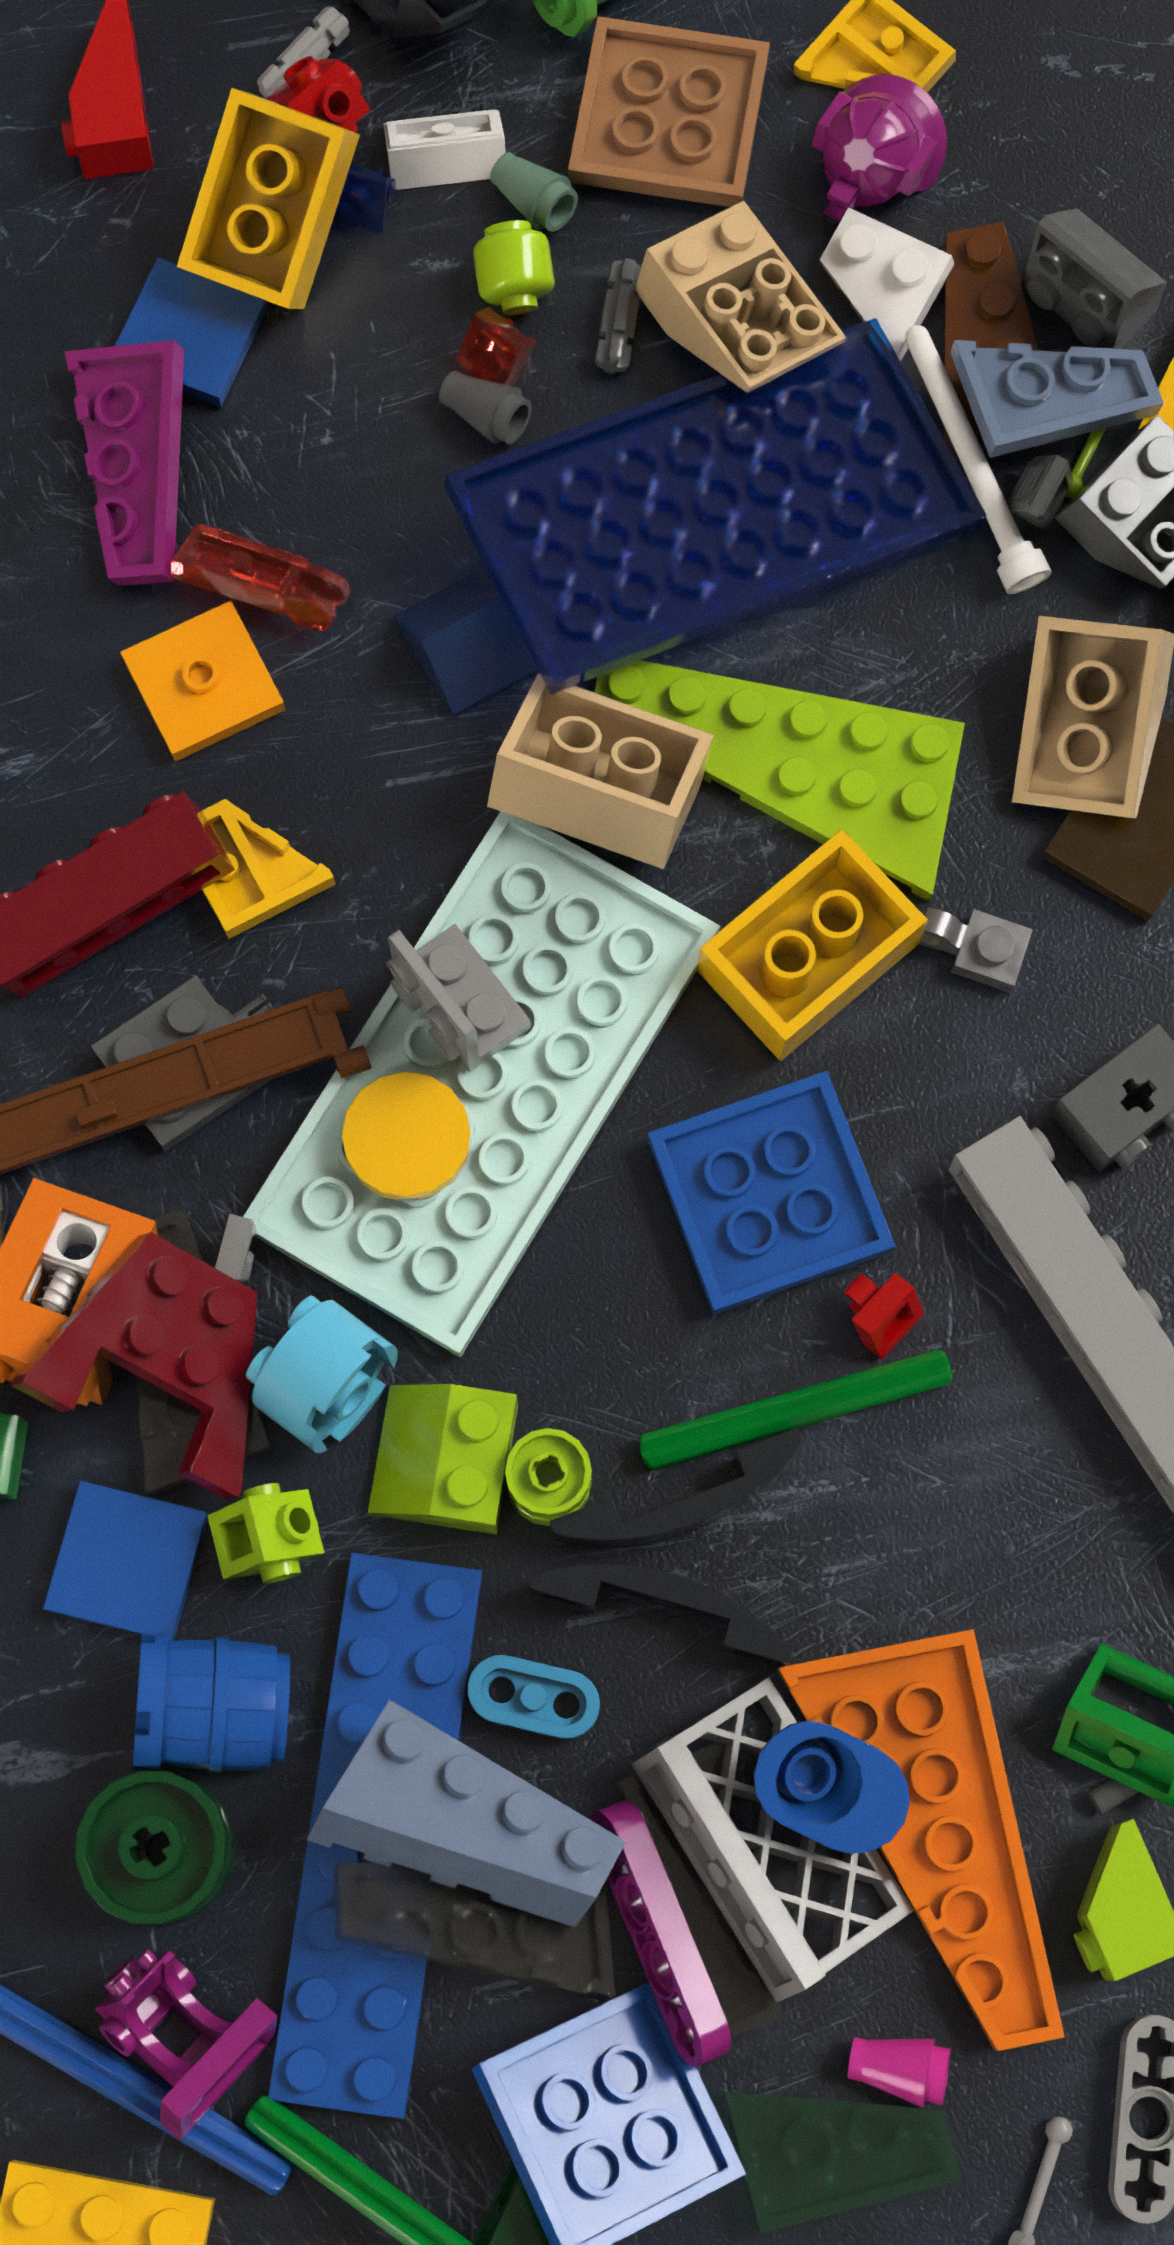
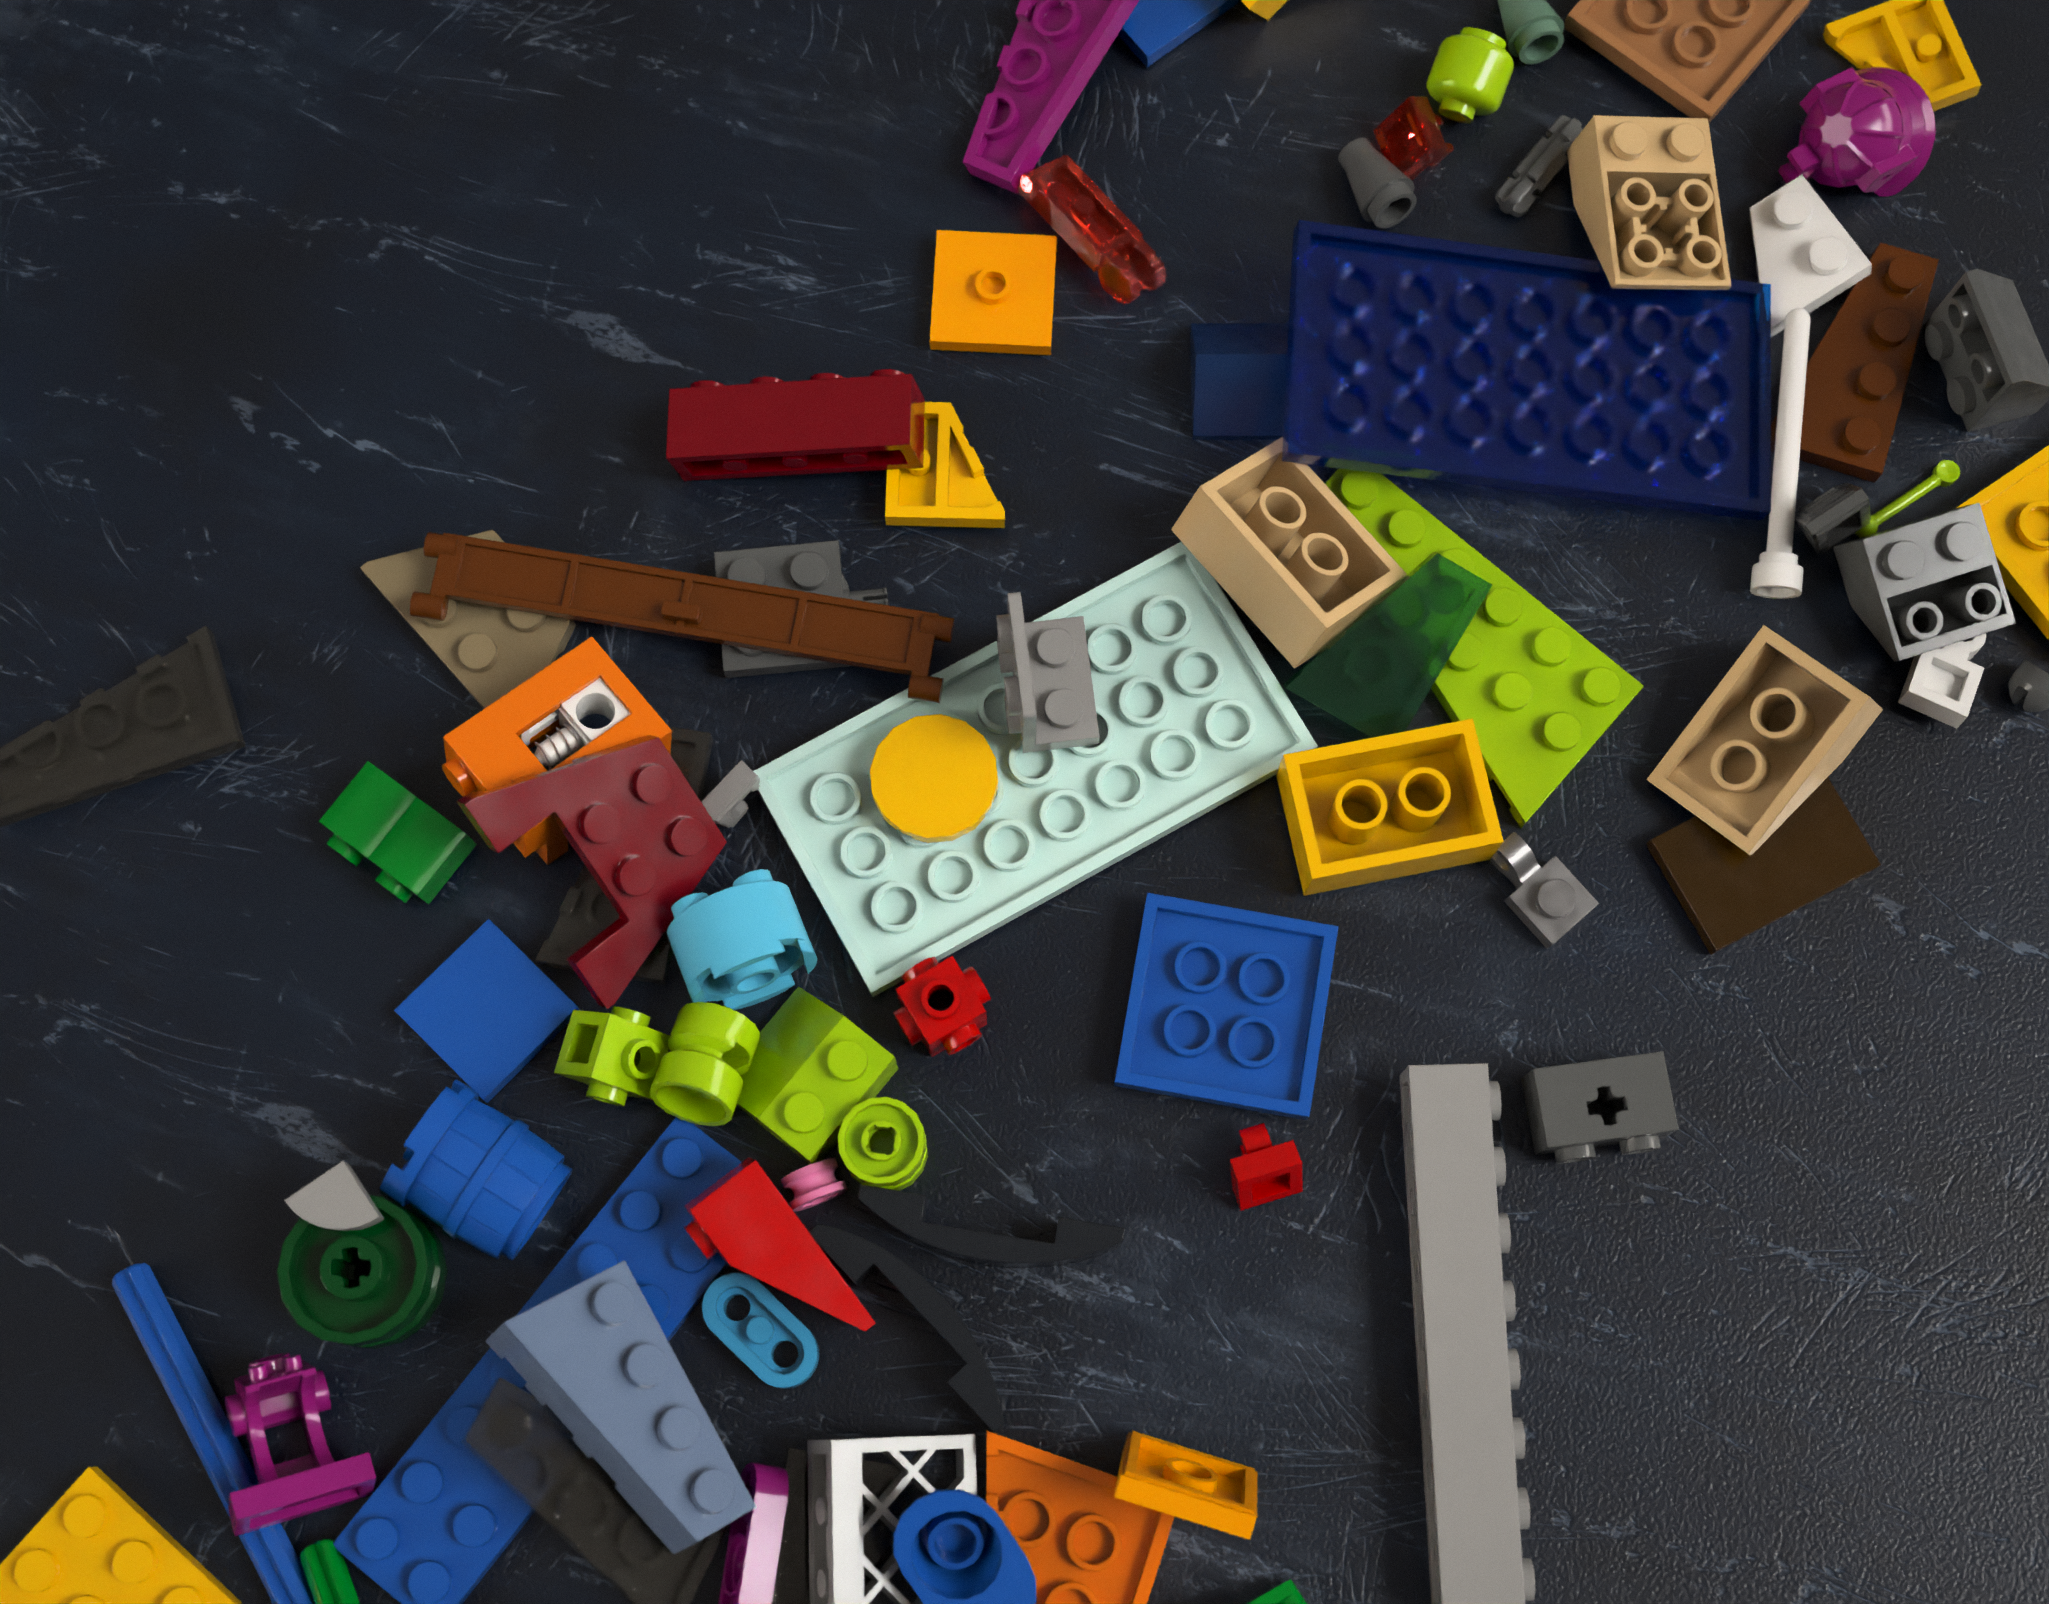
camera: 30 degrees right, 0 degrees up
green axle [638,1349,952,1470] -> none
sand blue wing [950,340,1164,458] -> none
none -> light grey tile [285,1161,384,1231]
none -> lime wheel [650,1002,760,1126]
none -> red slope [684,1157,876,1332]
none -> bright pink bush [781,1158,848,1212]
none -> red brick [892,955,991,1057]
none -> light orange plate [1114,1430,1257,1540]
none -> clear green wing [1283,552,1492,738]

